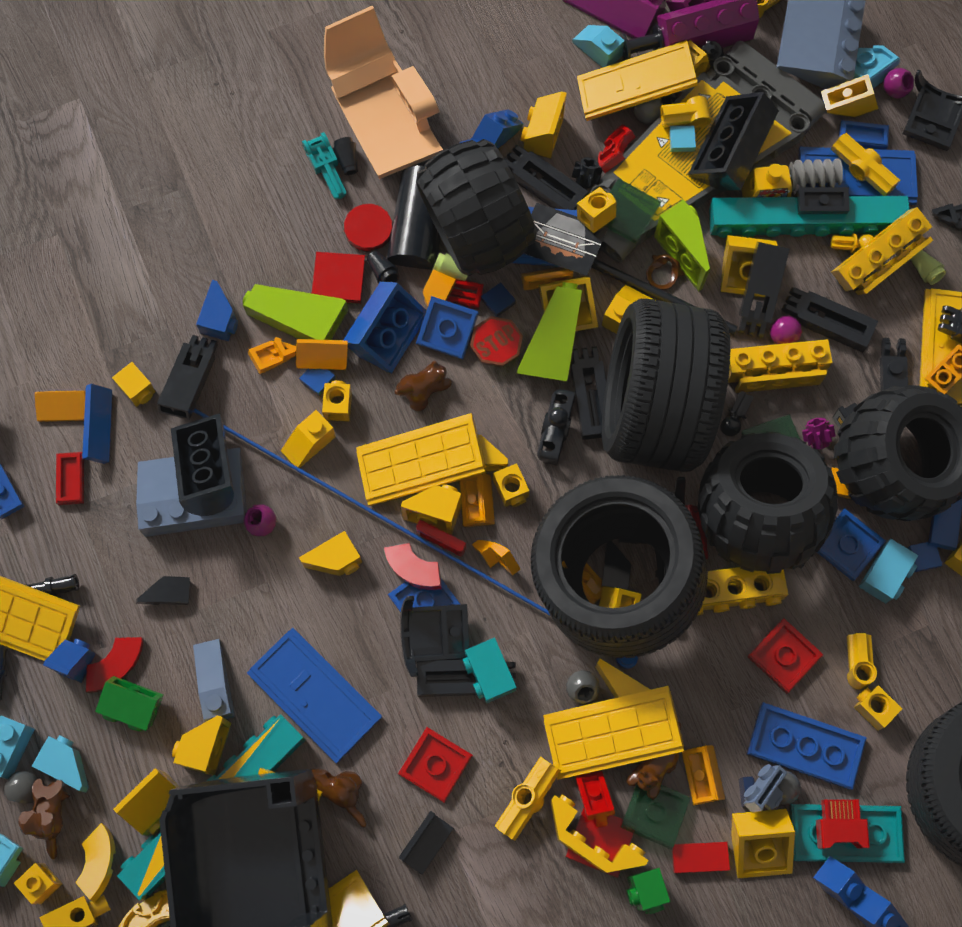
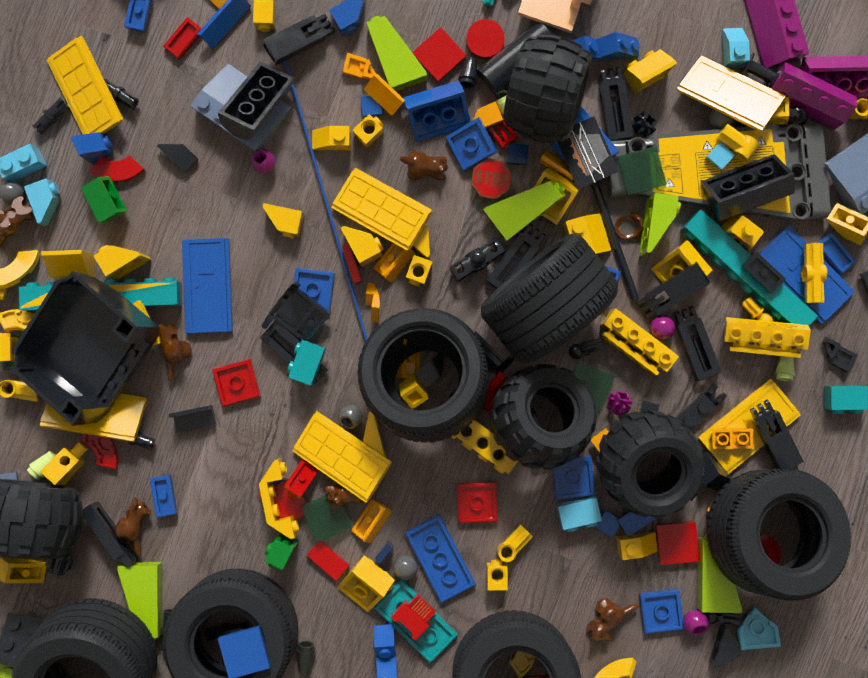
camera: 45 degrees right, 15 degrees up
sand blue slope [193,639,236,721] -> none
tile [384,543,442,590] -> none
yellow piece [495,756,561,841] -> none
yellow brick [577,187,617,233] -> none
red tile [598,124,635,173] -> none
sand blue piece [743,764,787,812] -> none
light grey piece [789,158,843,191] -> none

